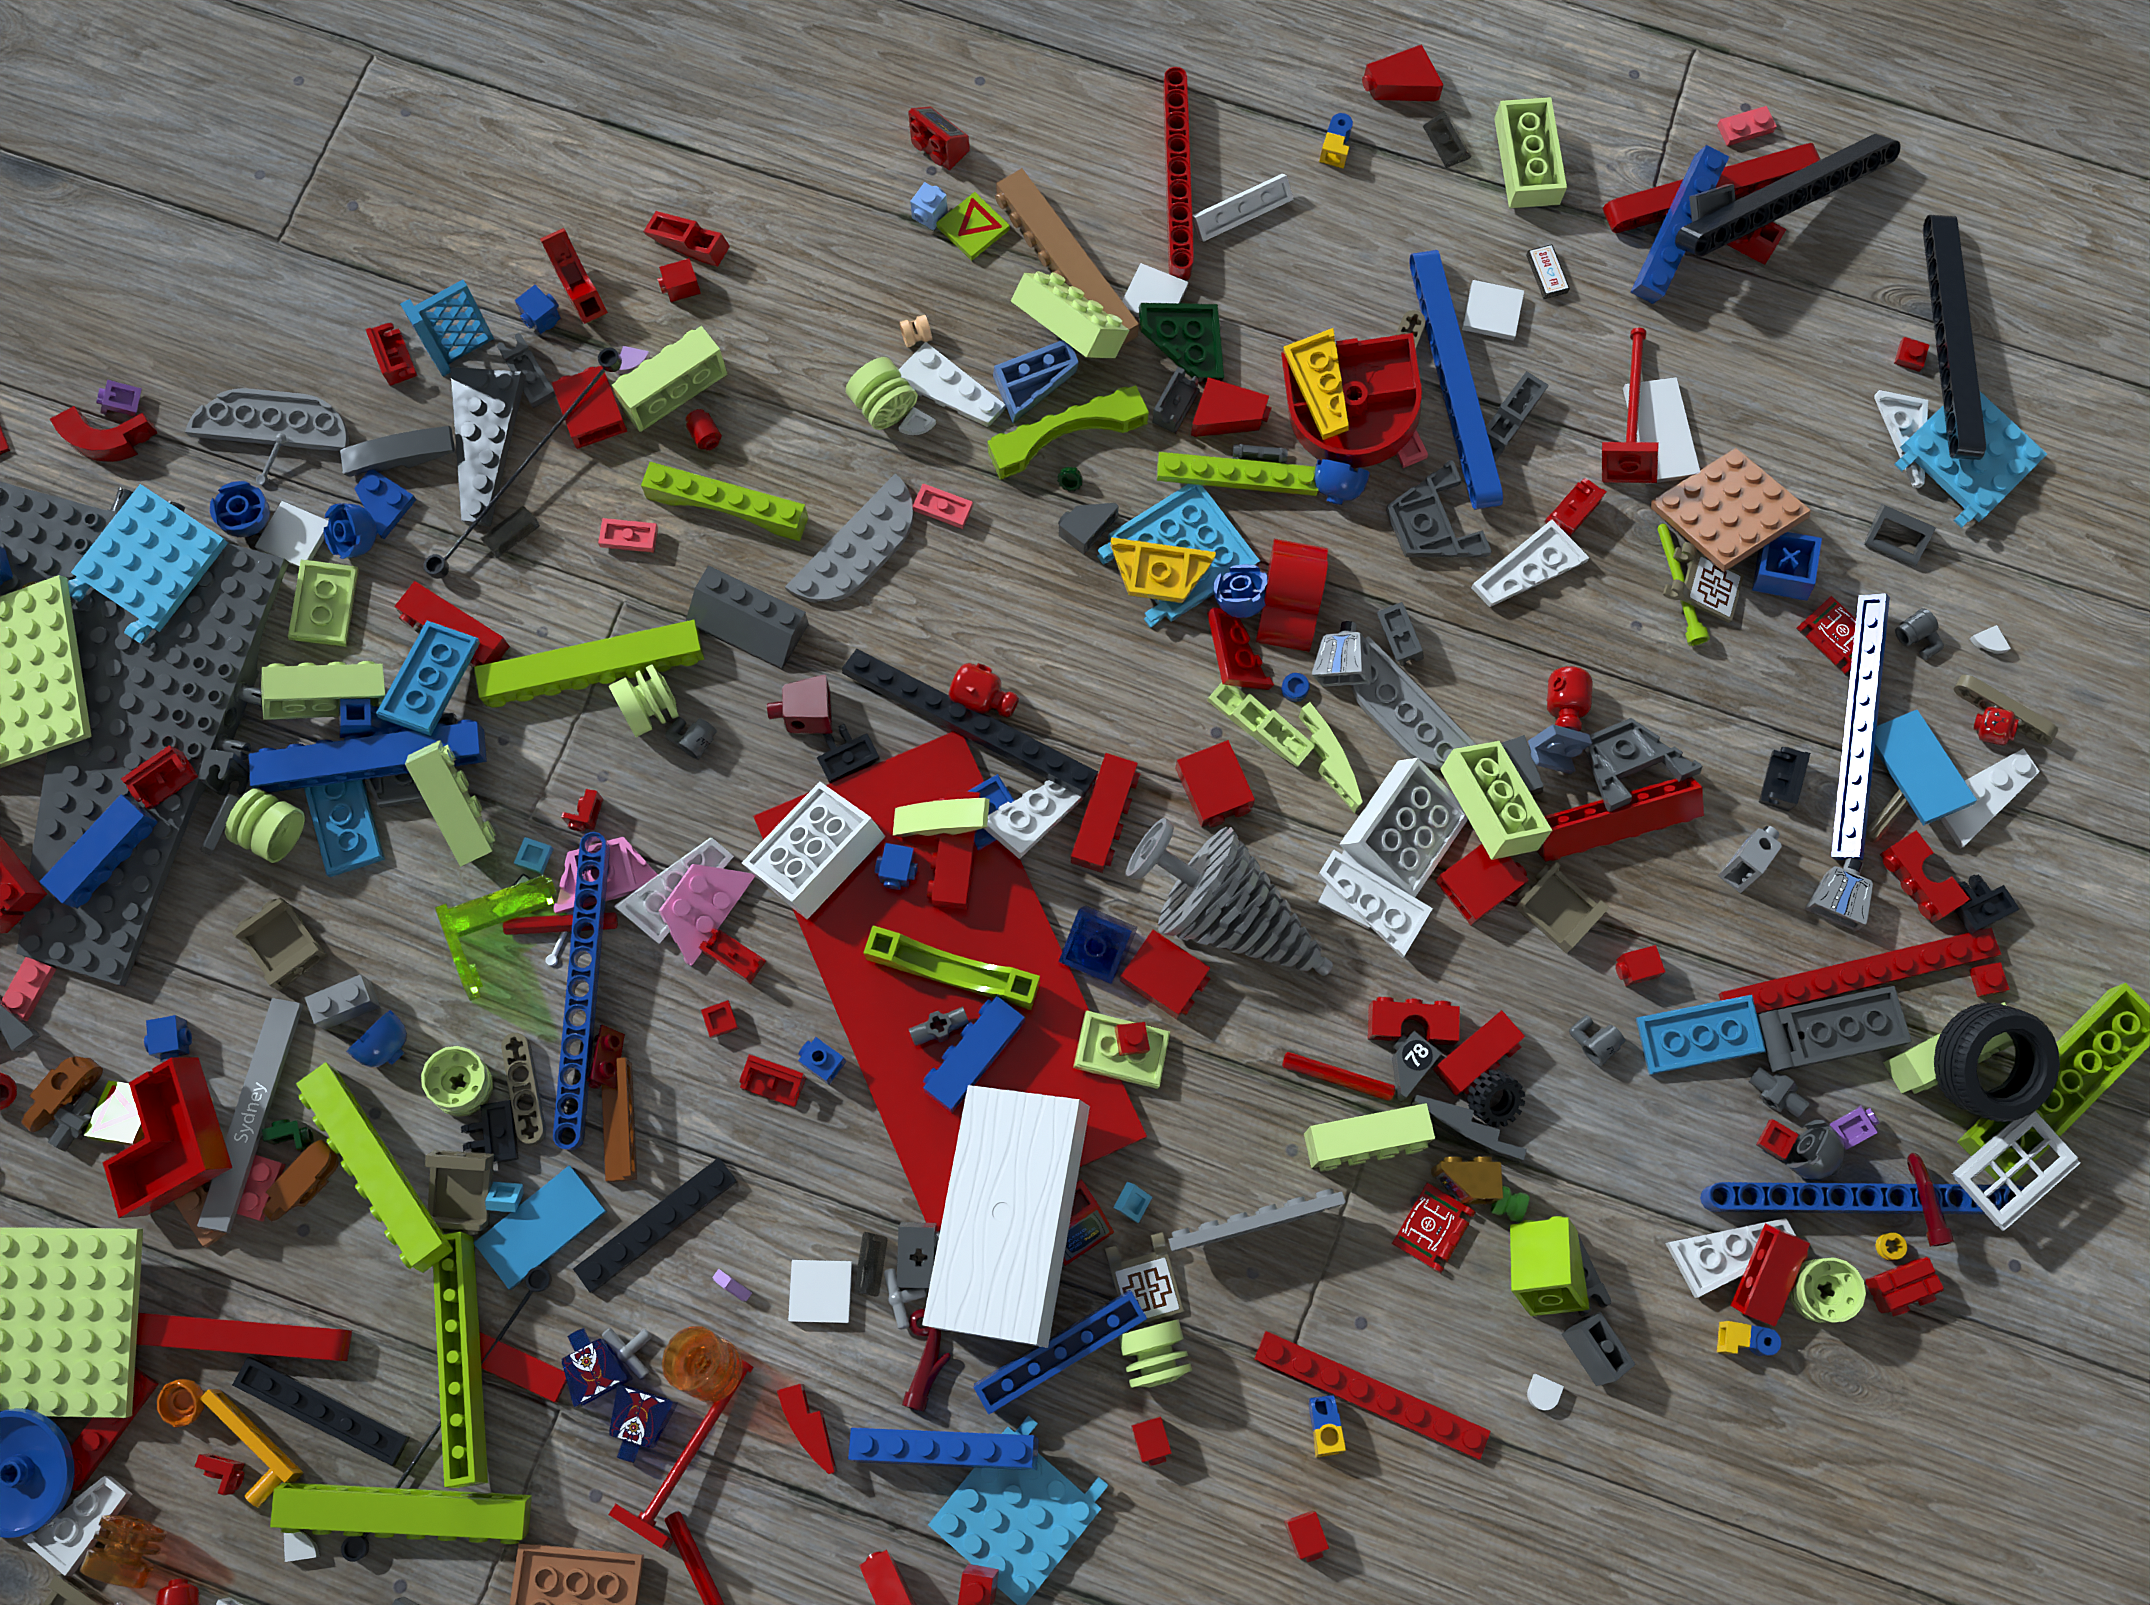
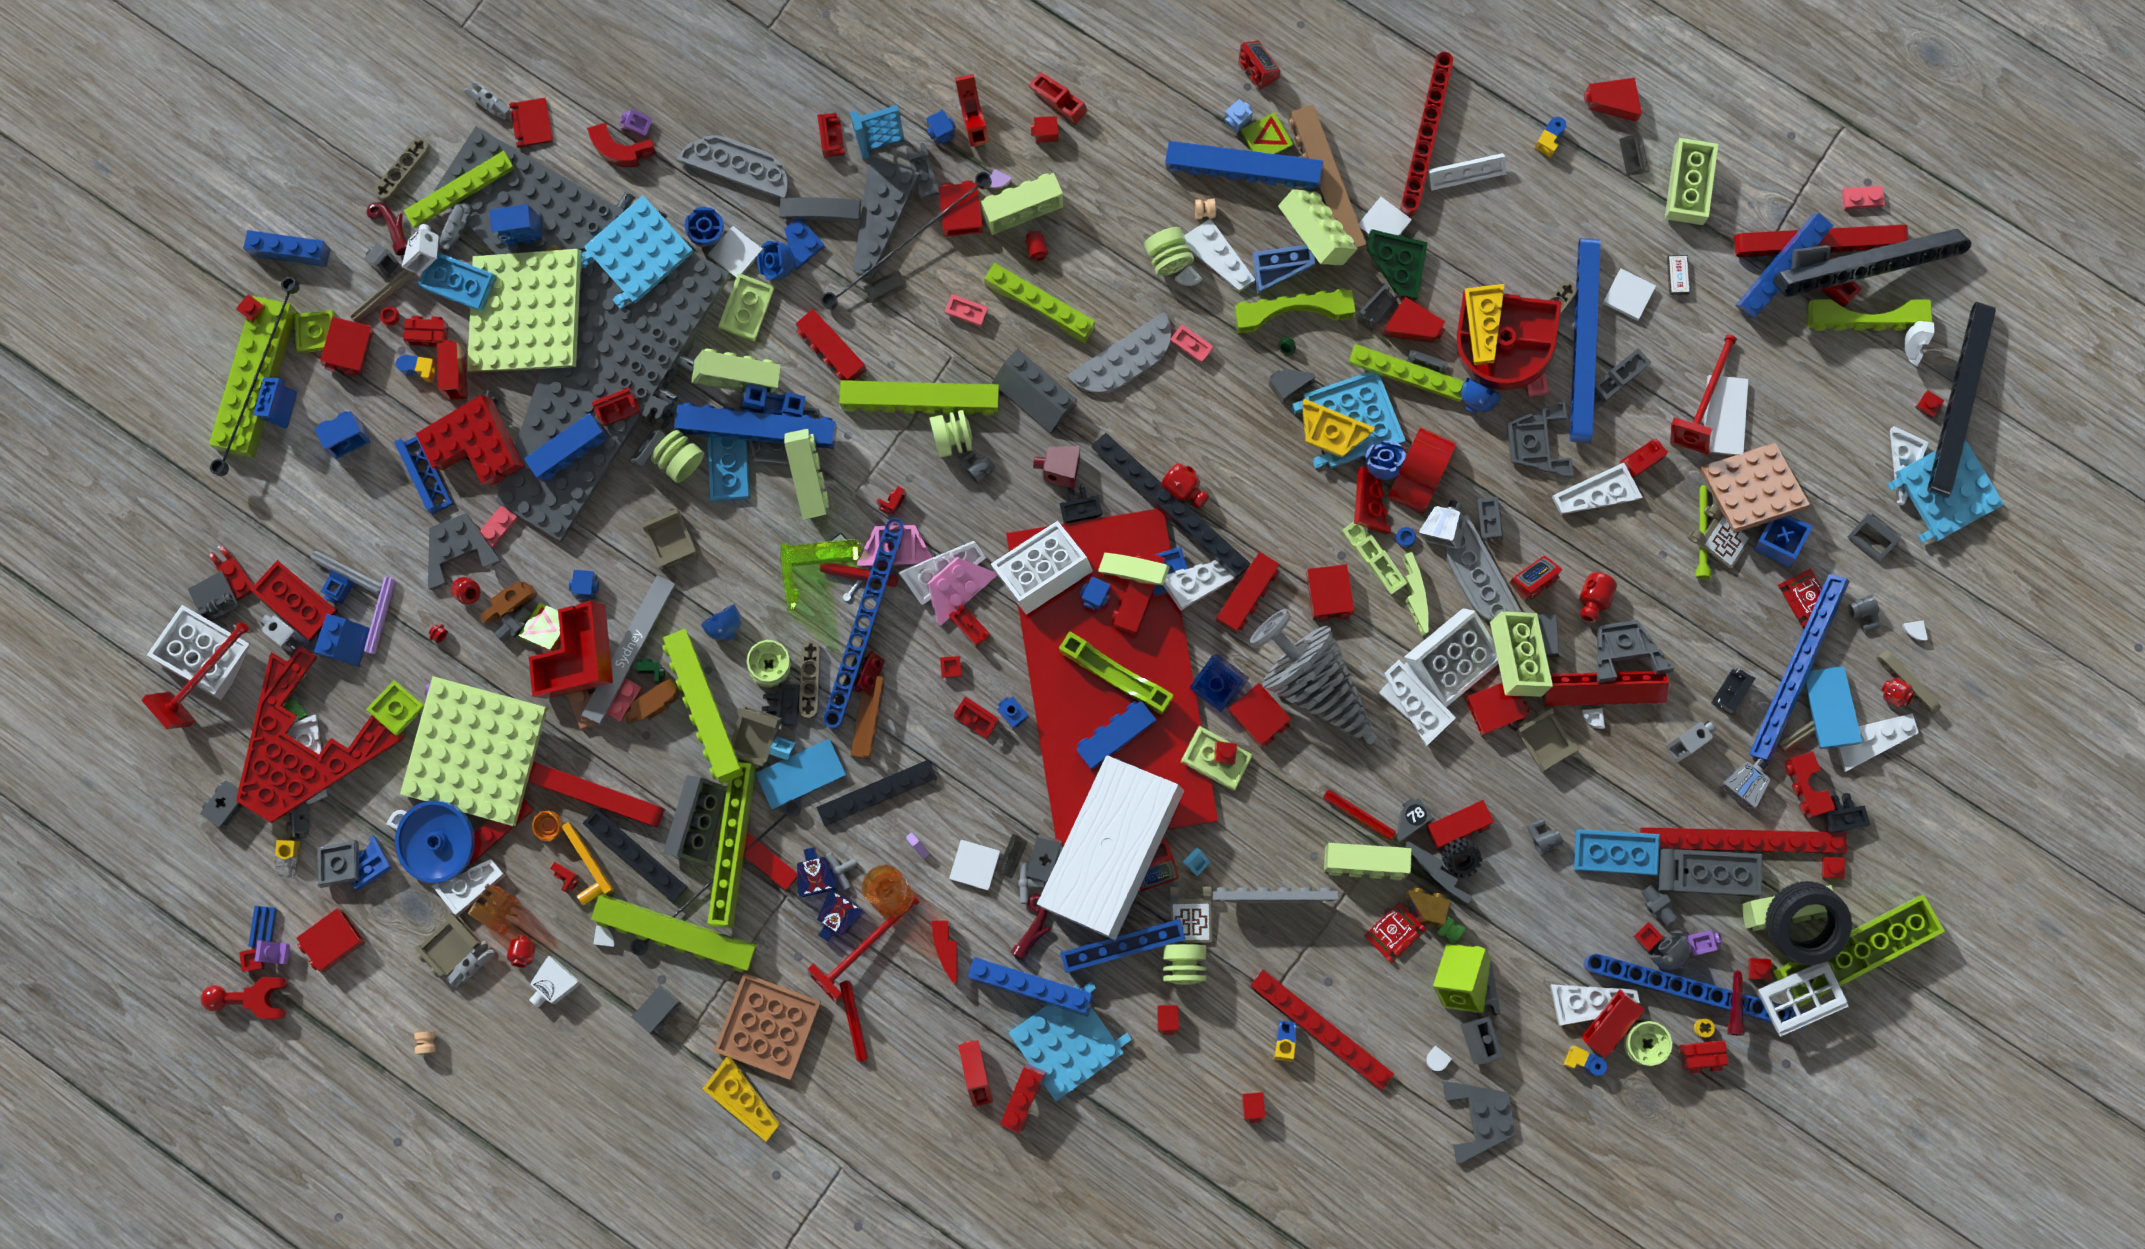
camera: 20 degrees right, 5 degrees up
light grey hinge [256,433,287,486] -> none
light grey brick [305,974,380,1030] -> none
dark azure tile [376,621,480,736] -> none
medium azure plate [514,837,553,875] -> none
dark grey axle [909,1007,969,1047] -> none
red arch [1368,997,1460,1046] -> none
sand blue bracket [1528,724,1592,774] -> none
red brick [1616,945,1665,986] -> none
none -> dark grey slope [663,775,727,867]
none -> blue brick [1165,141,1324,190]
none -> dark grey wing [1442,1081,1516,1164]
none -> red slope [1509,555,1562,601]
none -> white tile [1581,708,1605,729]
none -> red plate [1748,958,1771,980]
none -> lime arch [1807,300,1932,331]
none -> white cylinder [1905,321,1934,366]

